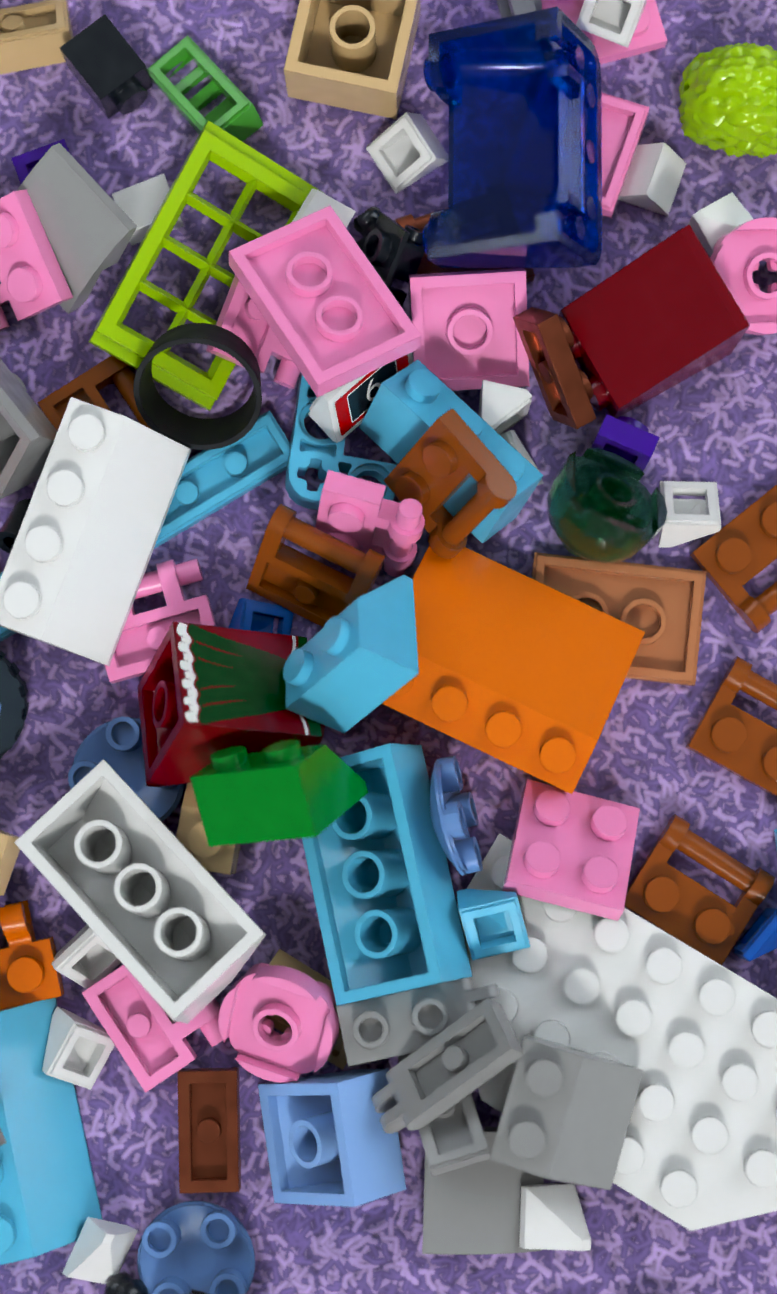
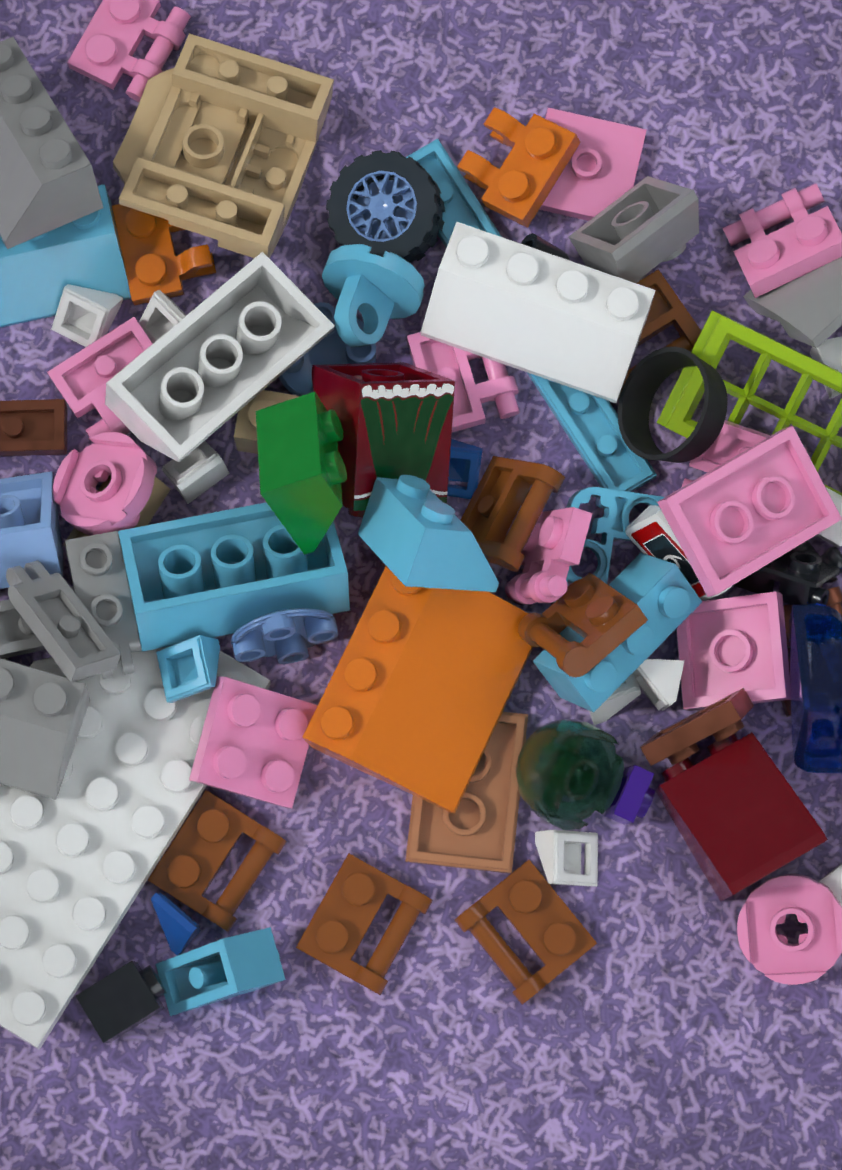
camera: 85 degrees right, 5 degrees down
none -> white slope [161,441,230,504]
none -> medium azure tile [322,244,425,347]

